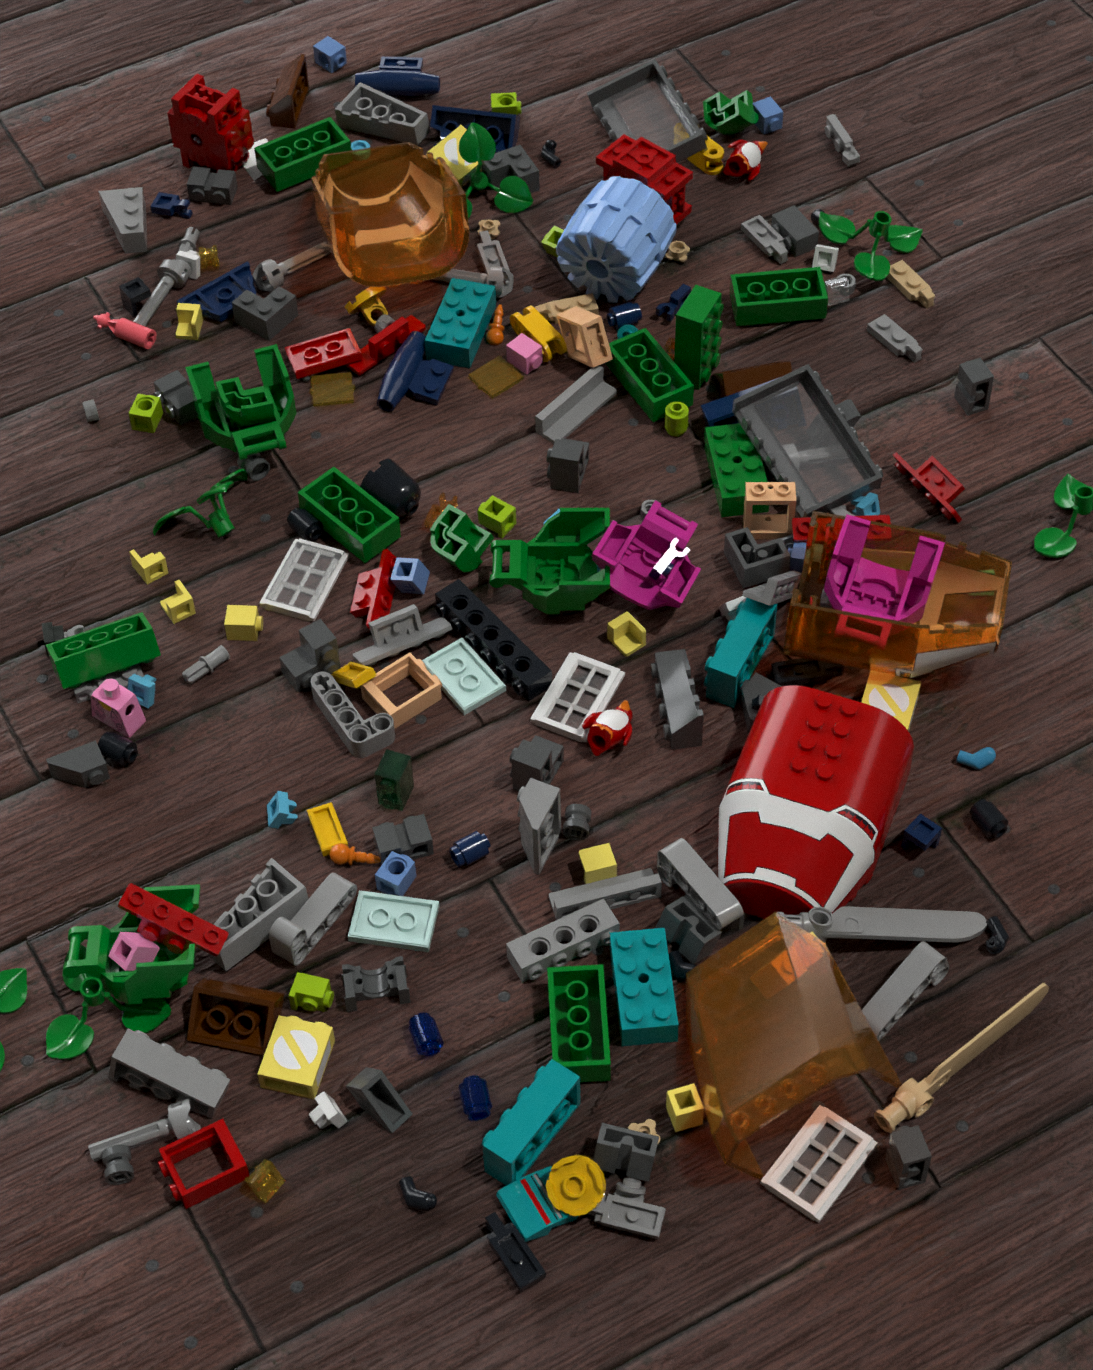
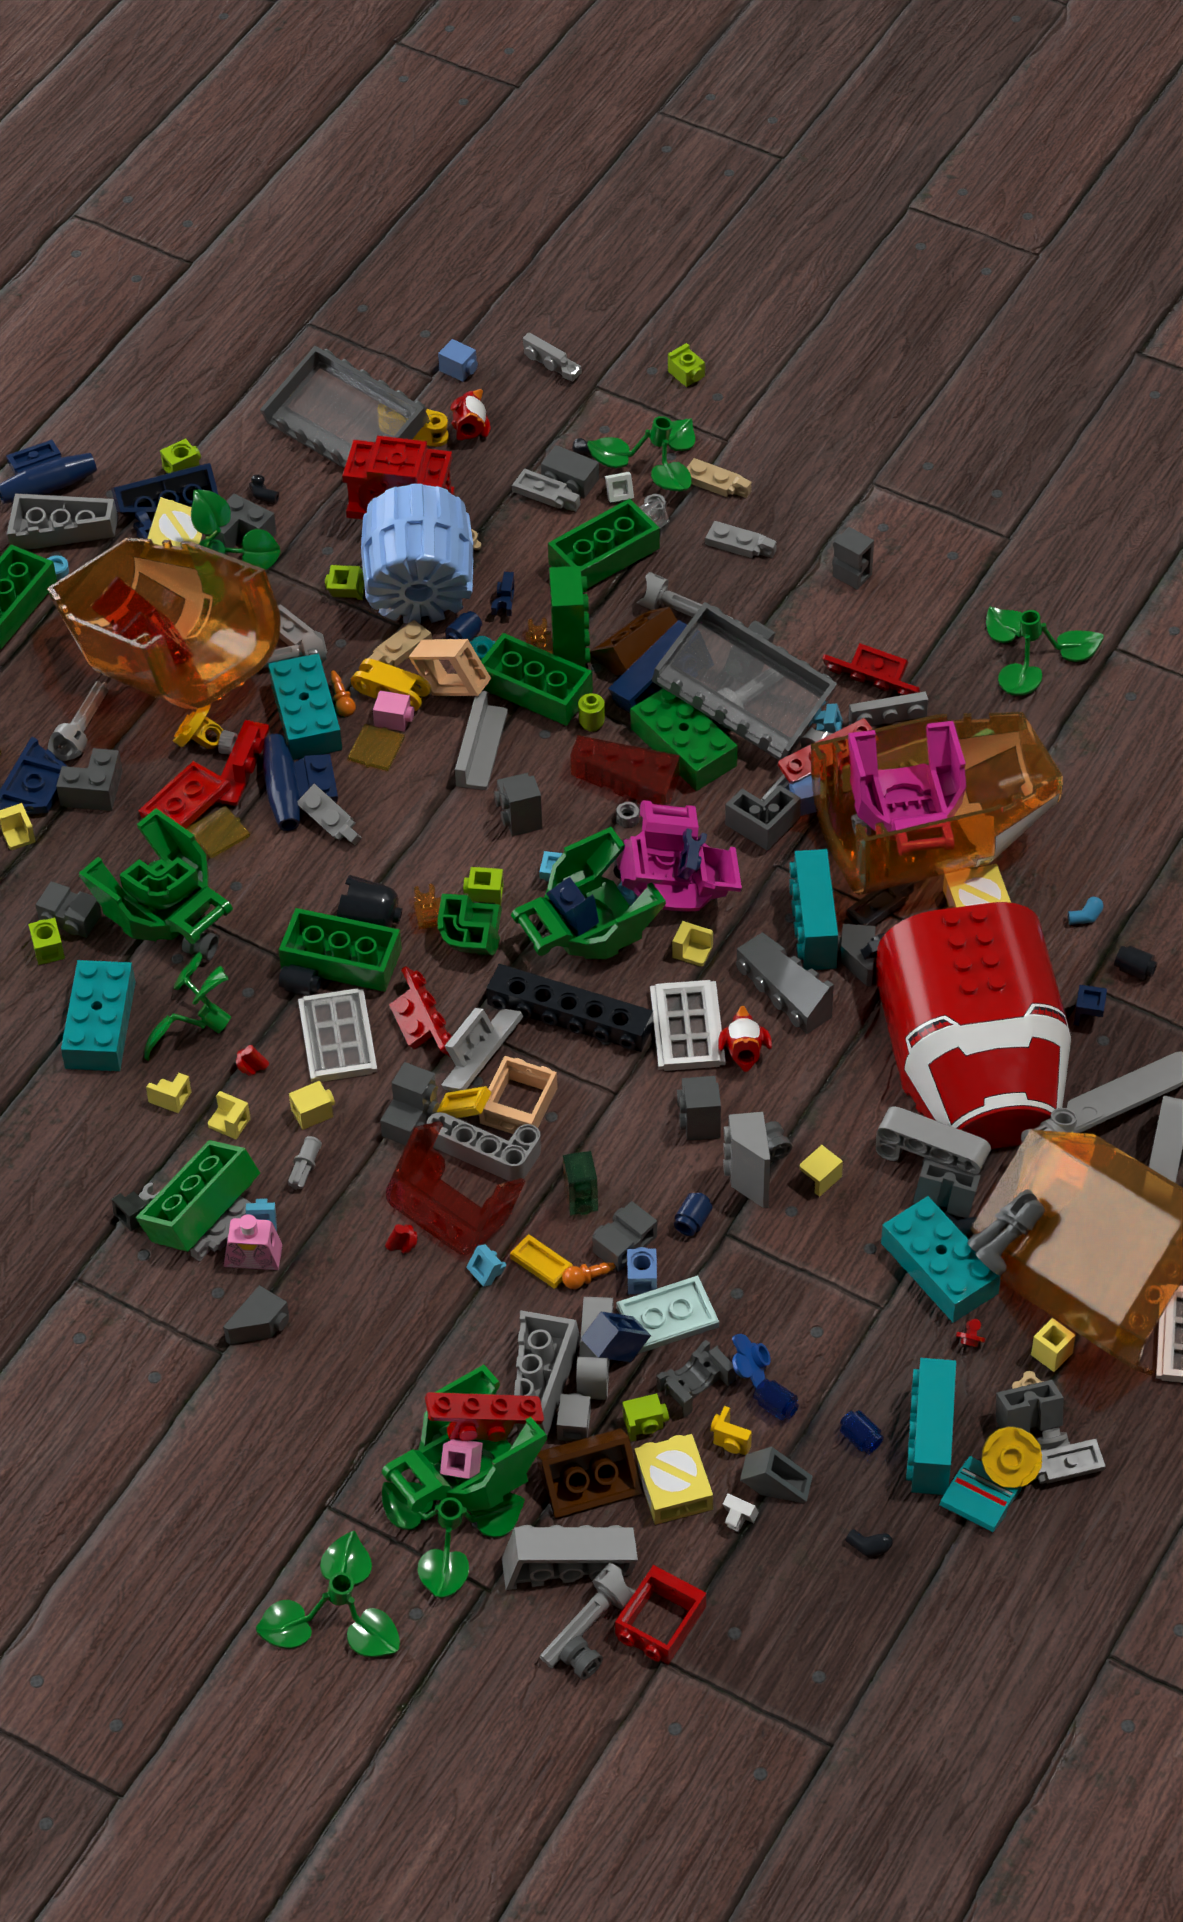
camera: 30 degrees left, 0 degrees up
black brick [98,732,138,766] -> none
clear yellow tile [244,1159,285,1203] -> none
medium blue brick [390,557,430,594] -> none
light aqua tile [422,638,506,715] -> none
black hinge [485,1212,546,1293] -> none
light grey brick [506,898,619,983] -> none
green brick [547,964,611,1082] -> none
light grey panel [549,868,662,920] -> none
green brick [703,90,759,136] -> none
white tile [719,596,747,621] -> none
light grey panel [742,570,802,606] -> none
light nougat window [743,482,796,539] -> none
none -> teal brick [61,960,136,1071]
none -> clear red windscreen [90,576,194,671]
none -> red plate [236,1045,269,1076]
none -> light grey hinge [297,784,362,845]
none -> red plate [385,1224,417,1253]
none -> clear red windscreen [386,1121,526,1255]
none -> dark blue slope [546,877,599,937]
none -> light grey brick [557,1393,591,1441]
none -> clear red wedge [570,735,680,806]
none -> dark blue panel [581,1311,651,1362]
none -> light grey piece [636,572,733,619]
none -> lime brick [668,343,705,387]
none -> yellow bracket [710,1406,752,1455]
none -> blue plate [732,1334,771,1390]
none -> light grey plate [848,691,928,726]
none -> red plate [956,1319,986,1347]
none -> dark grey piece [968,1189,1045,1276]

